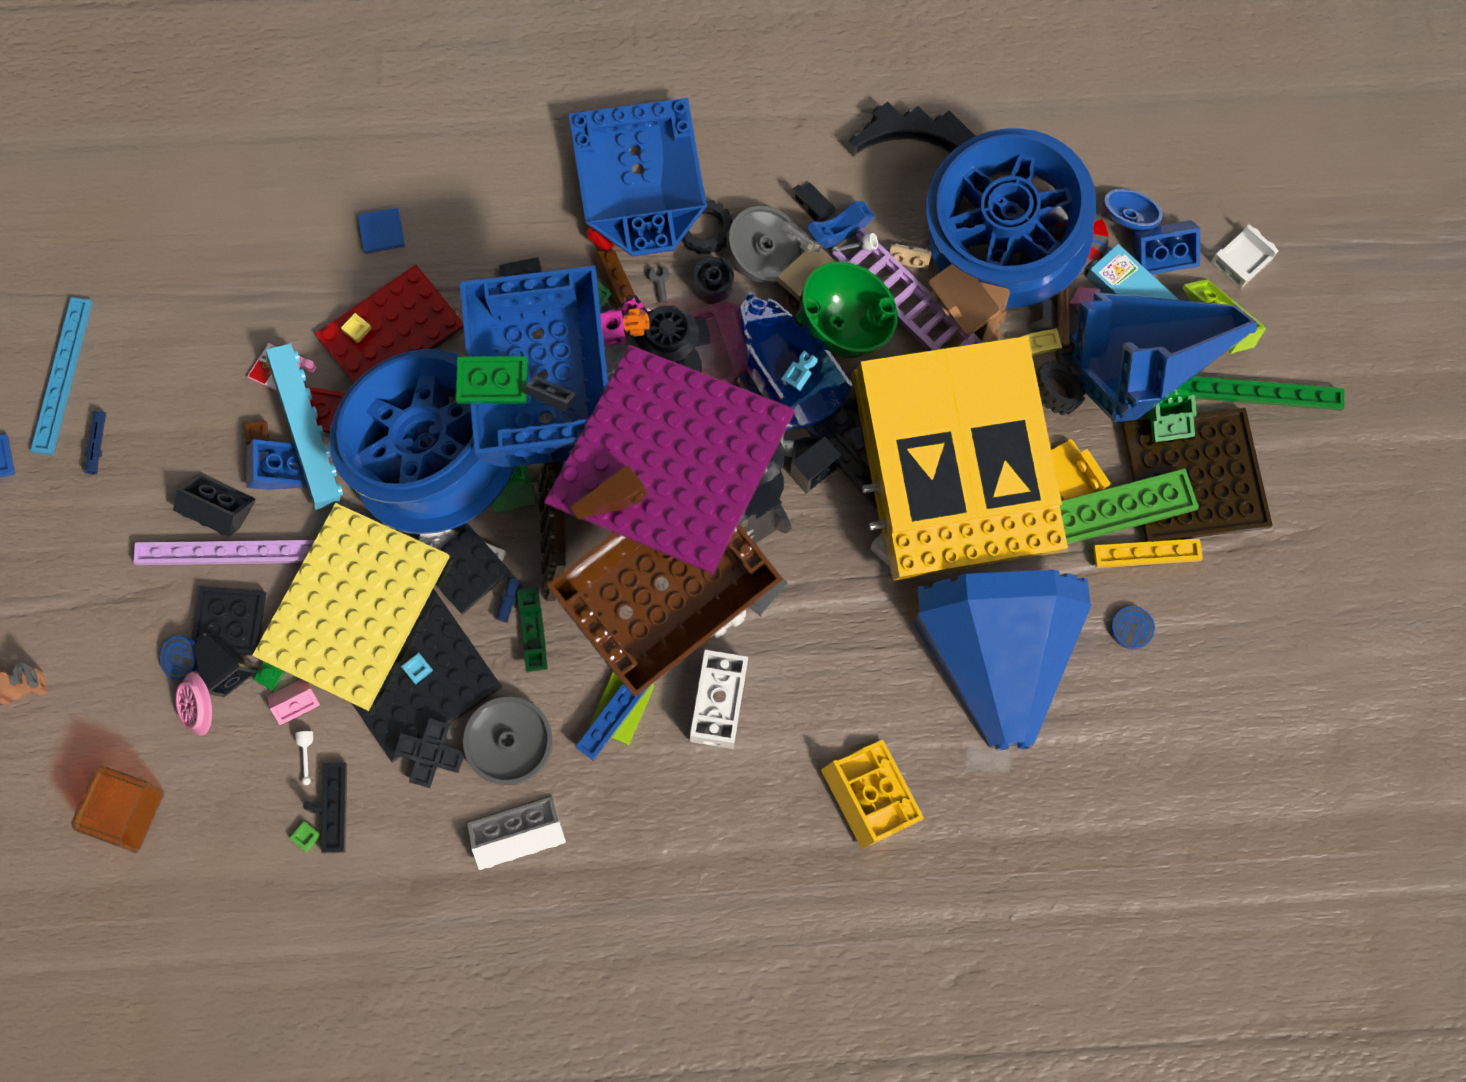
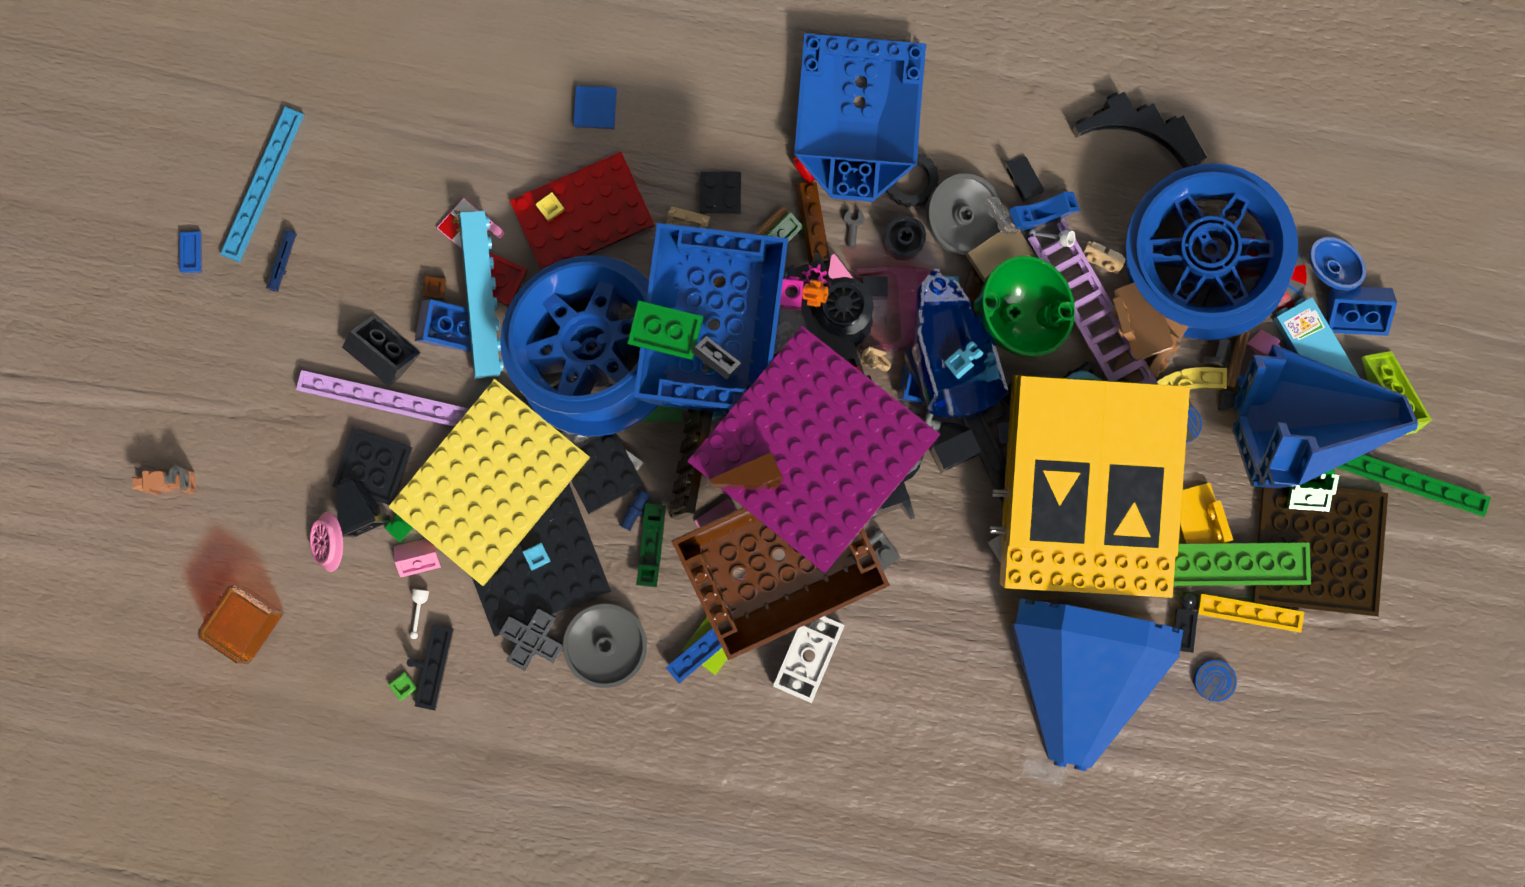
camera: 15 degrees right, 10 degrees up
tile [160,636,198,680] -> none
white slope [467,796,566,870] -> none
yellow piece [821,740,924,849] -> none
black tyre [1035,361,1085,415] -> none
white panel [1211,224,1278,289] -> none
none -> black plate [1174,591,1198,653]

